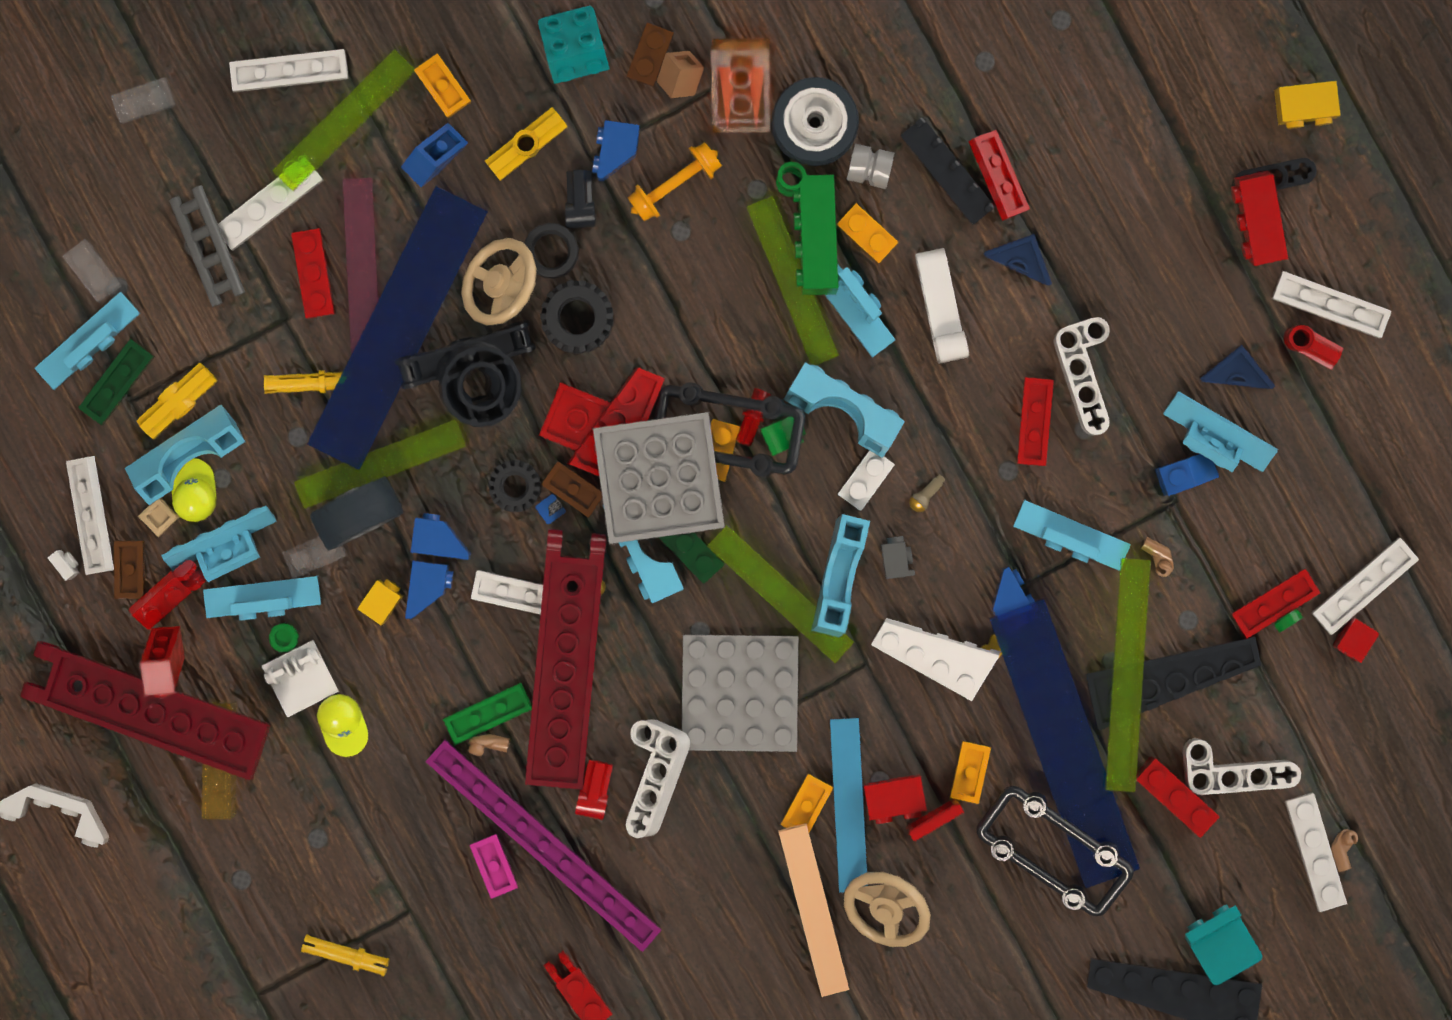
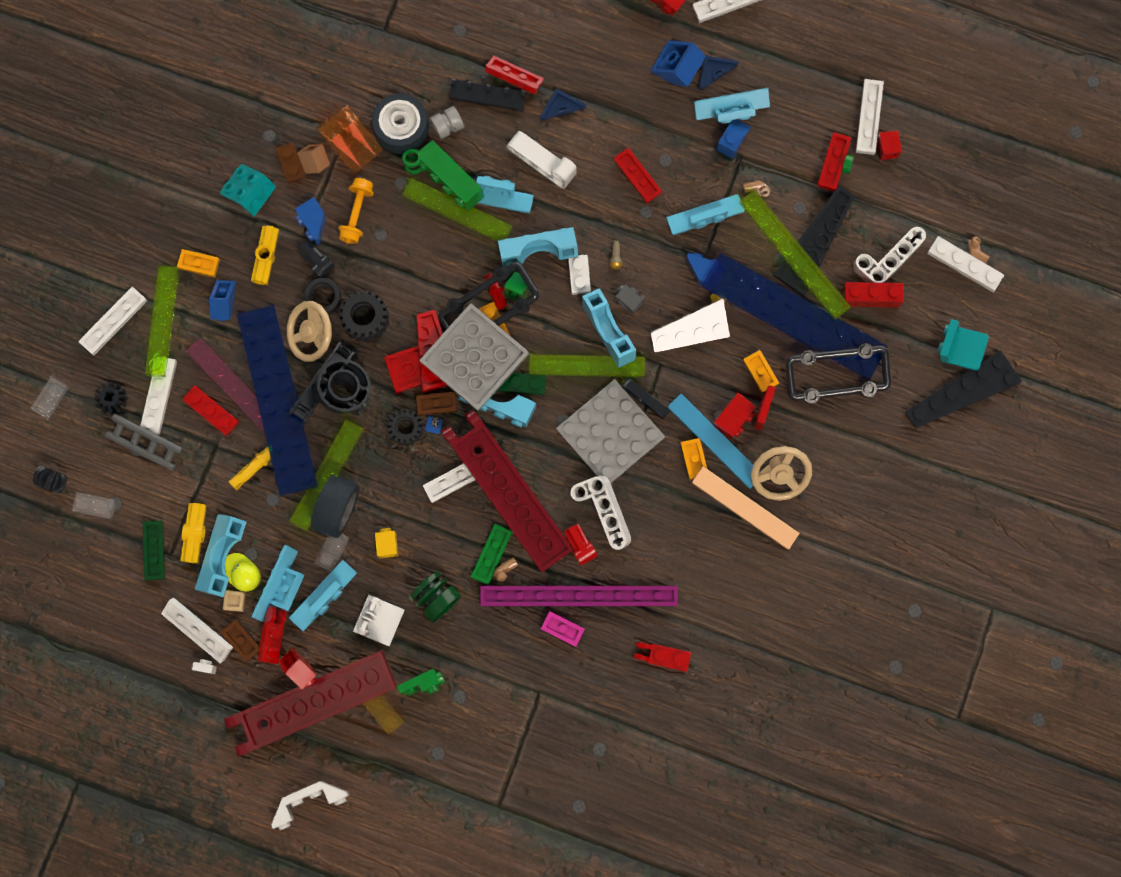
camera: 40 degrees left, 10 degrees down
medium azure bracket [35,292,141,390] -> none
green tile [269,623,299,652] -> none
yellow pin [301,934,390,976] -> none
neon yellow cap [317,694,368,757] -> none
blue slope [405,560,453,619] -> none
blue slope [411,513,471,560] -> none
light orange plate [837,203,898,264] -> none
white beam [1053,317,1110,435] -> none
red piece [1283,325,1344,370] -> none
none -> black gear [32,466,68,494]
none -> black gear [94,382,128,415]
none -> green plate [397,669,446,697]
none -> dark green wheel [409,571,462,623]
none -> black beam [620,377,669,420]
none -> blue slope [651,40,706,87]

